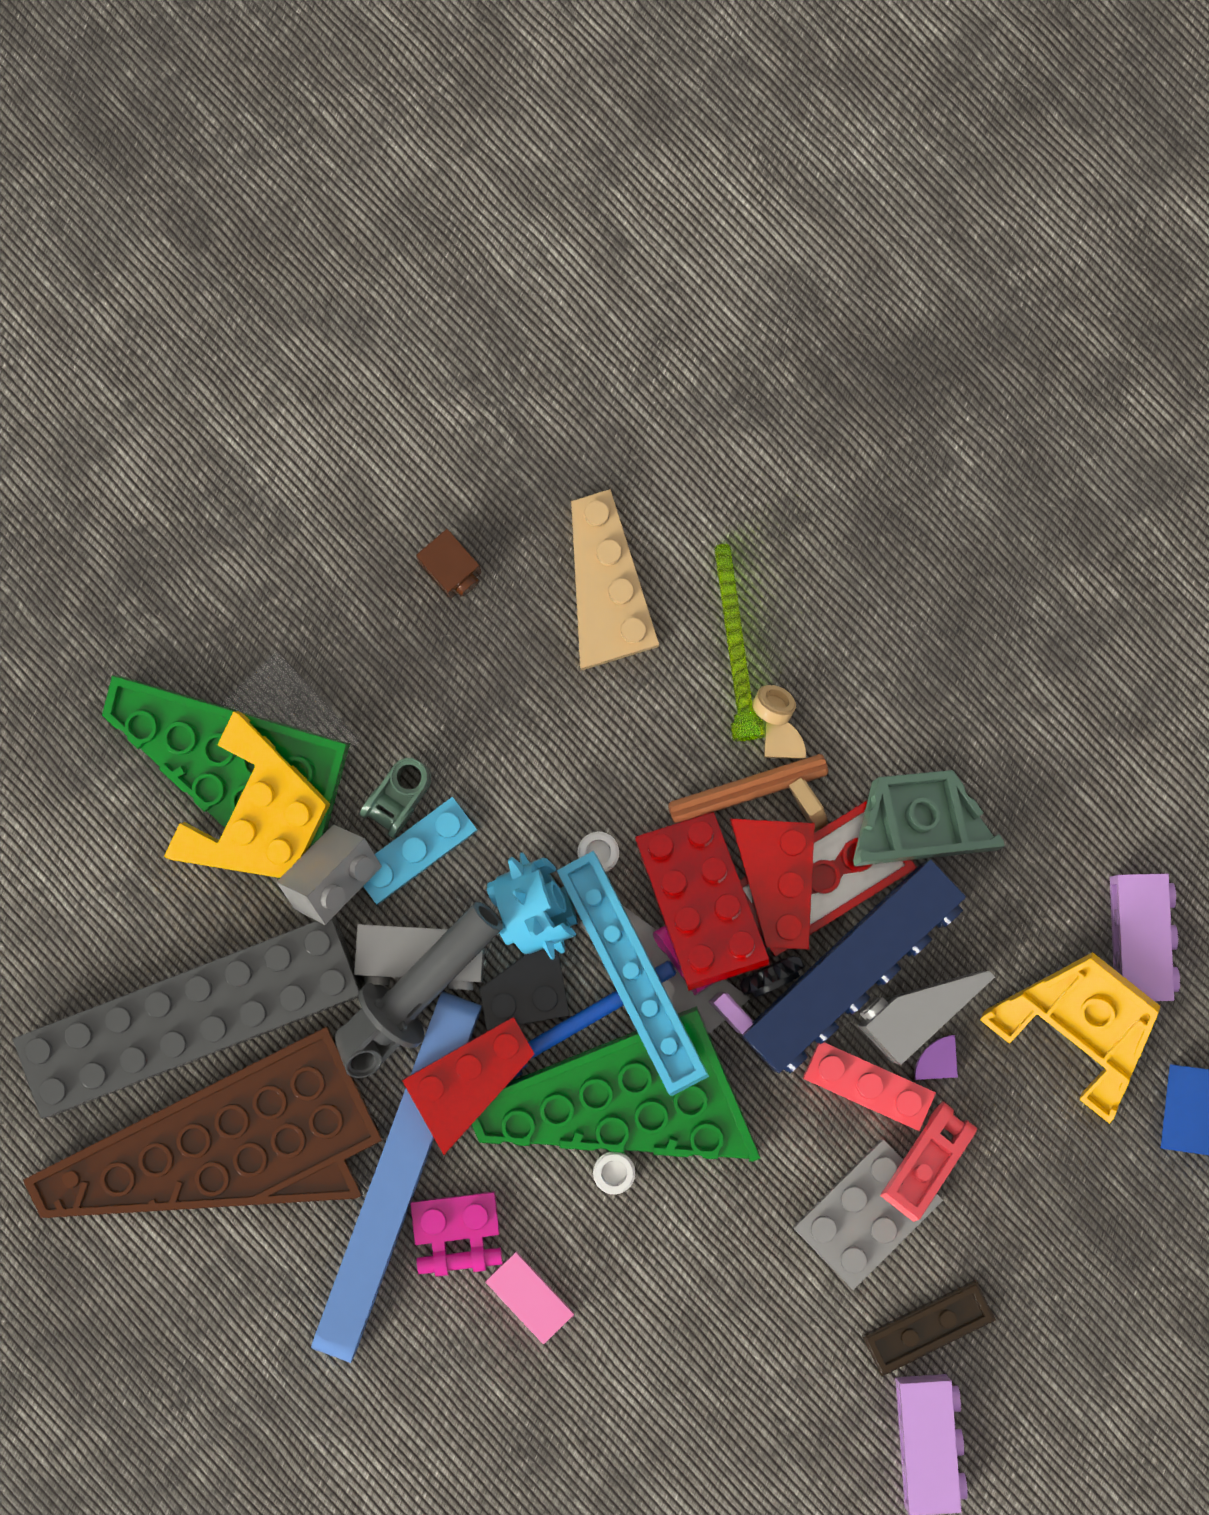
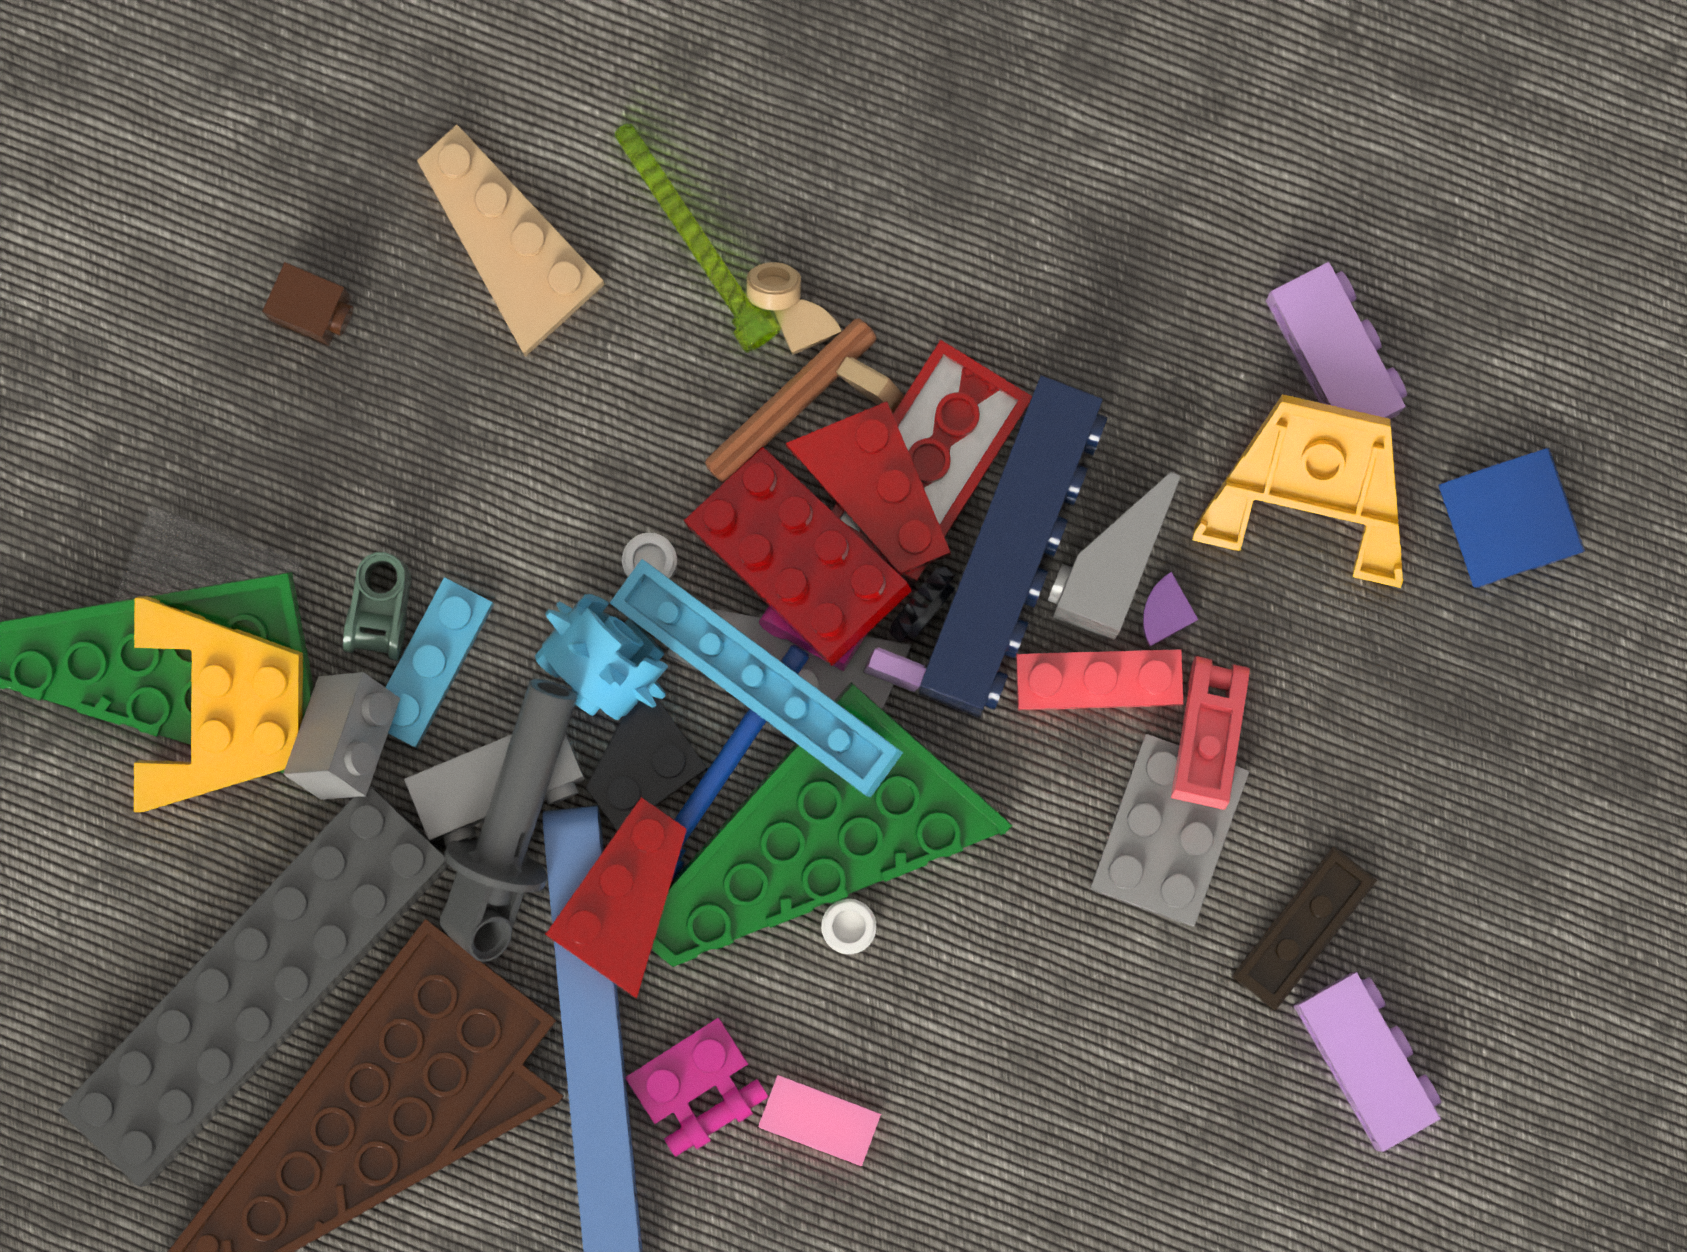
camera: 25 degrees left, 0 degrees up
sand green wing [853,770,1005,866] -> none

